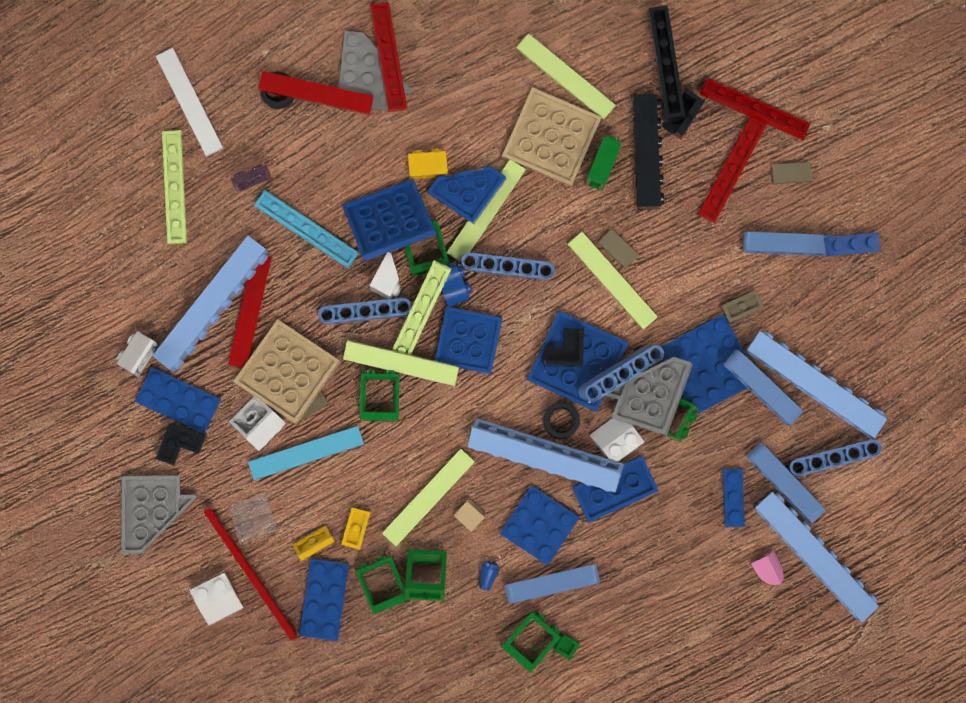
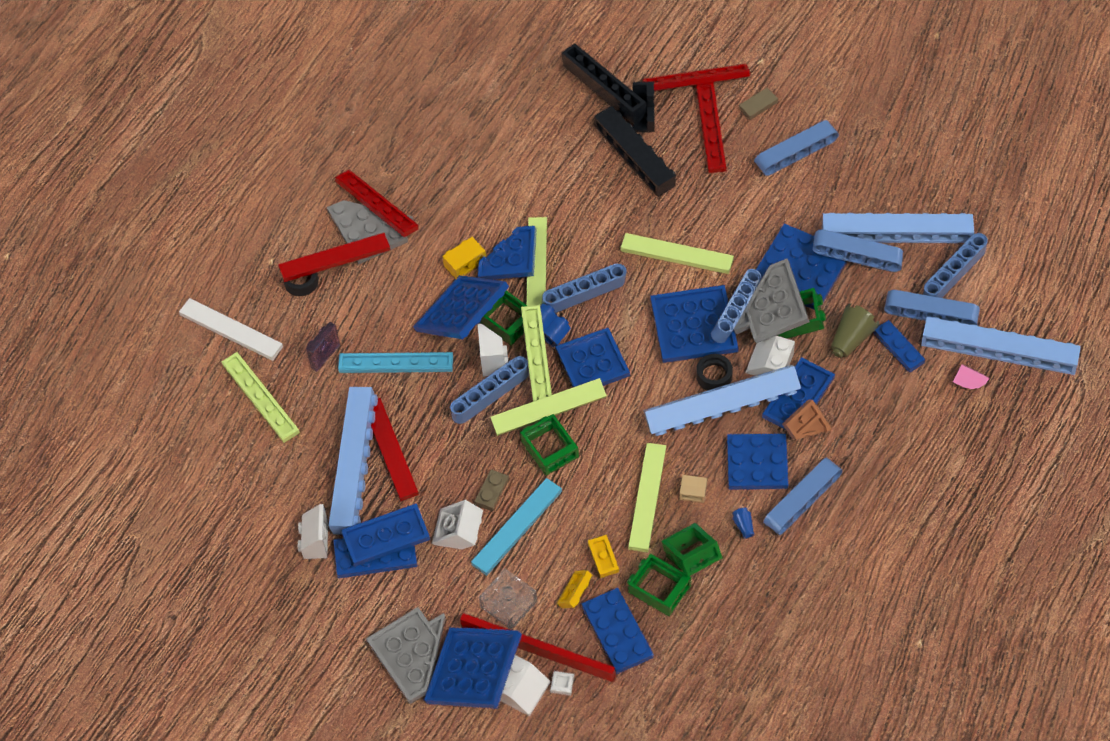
camera: 25 degrees left, 25 degrees down
black panel [156,423,208,466] -> none
tan plate [233,319,340,425] -> none
green window [501,612,561,673] -> none
tan plate [502,87,602,187] -> none
yellowish green tile [516,33,616,120] -> none
black panel [544,327,584,368] -> none
green tile [554,634,580,660] -> none
green window [585,135,622,192] -> none
dark tan tile [598,229,639,269] -> none
dark tan plate [721,290,764,323] -> none
blue plate [824,232,881,257] -> none
none -> blue plate [341,503,430,567]
none -> blue plate [424,627,522,709]
none -> white tile [550,671,574,696]
none -> nougat wing [782,399,832,439]
none -> olive cone [831,303,879,358]

